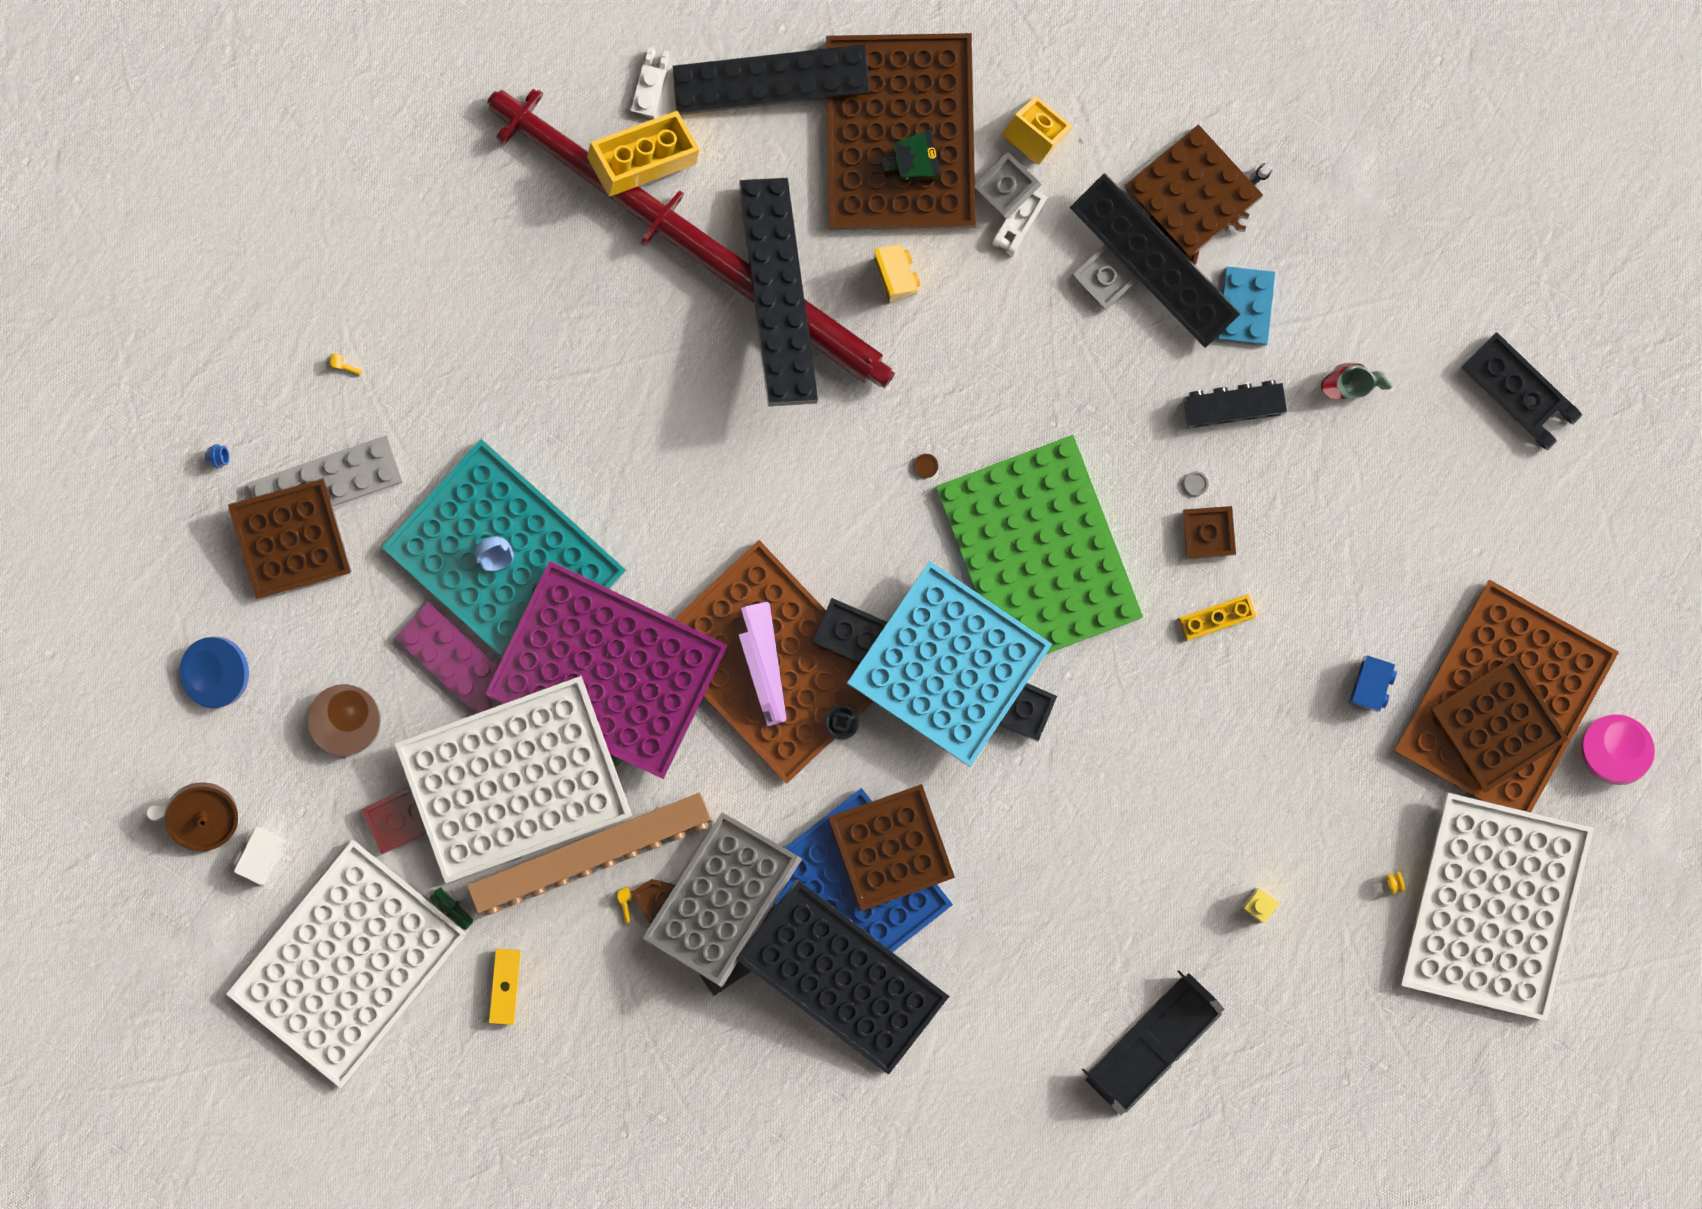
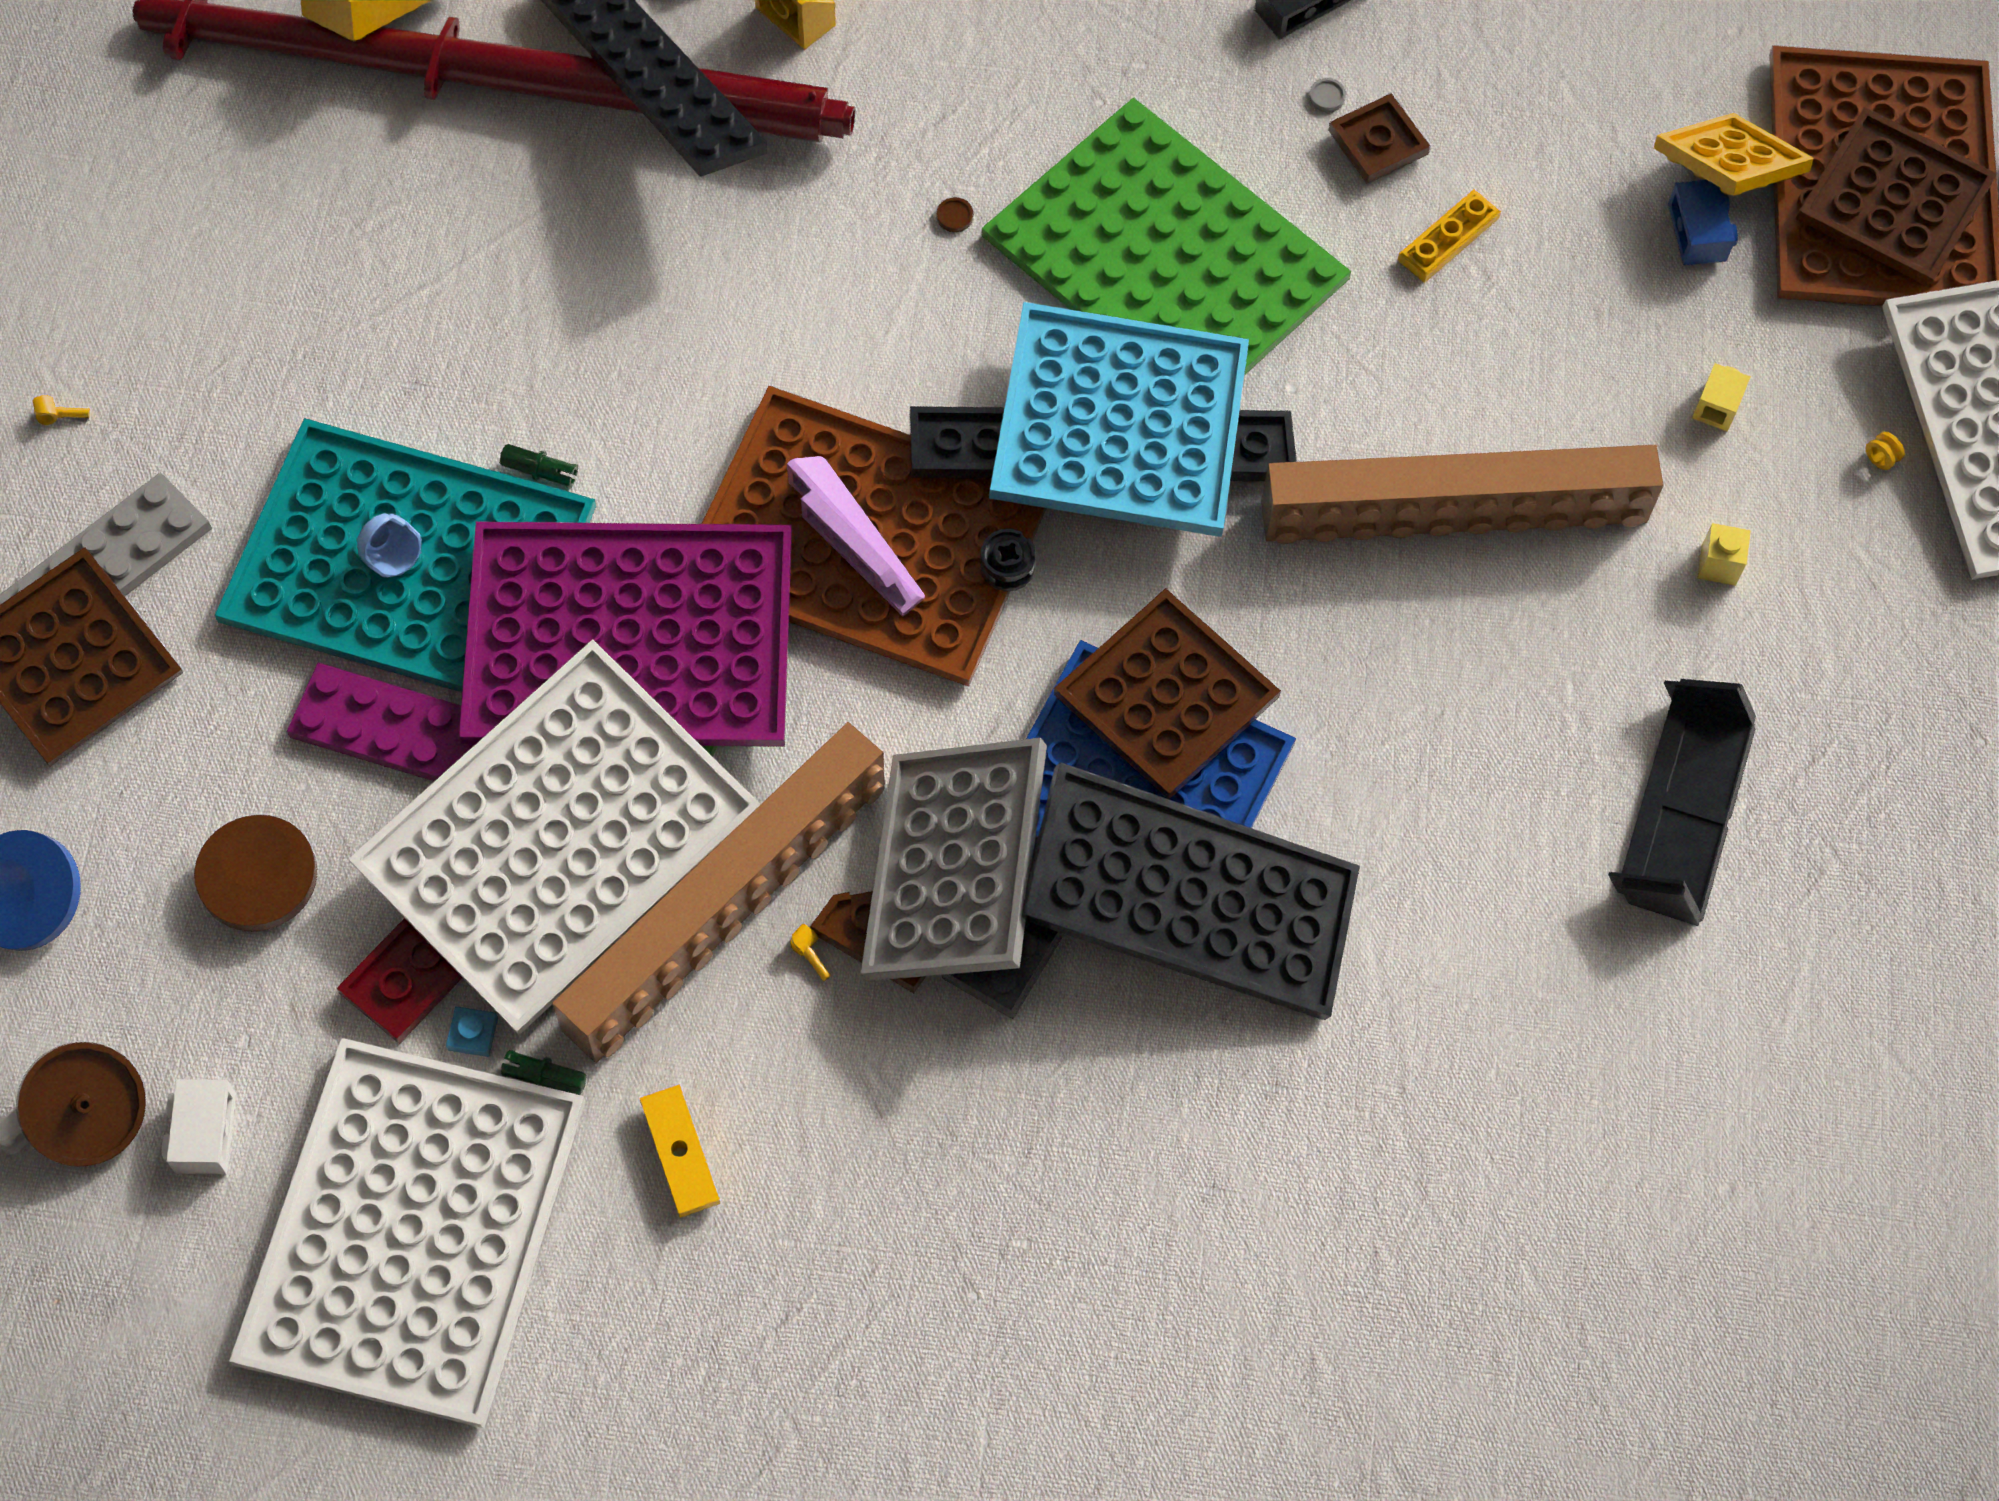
camera: 30 degrees left, 20 degrees down
none -> dark azure plate [446,1006,498,1057]
none -> dark green axle [500,444,578,488]
none -> medium nougat brick [1261,444,1664,544]
none -> yellow plate [1654,113,1814,195]
none -> light yellow brick [1692,363,1751,432]

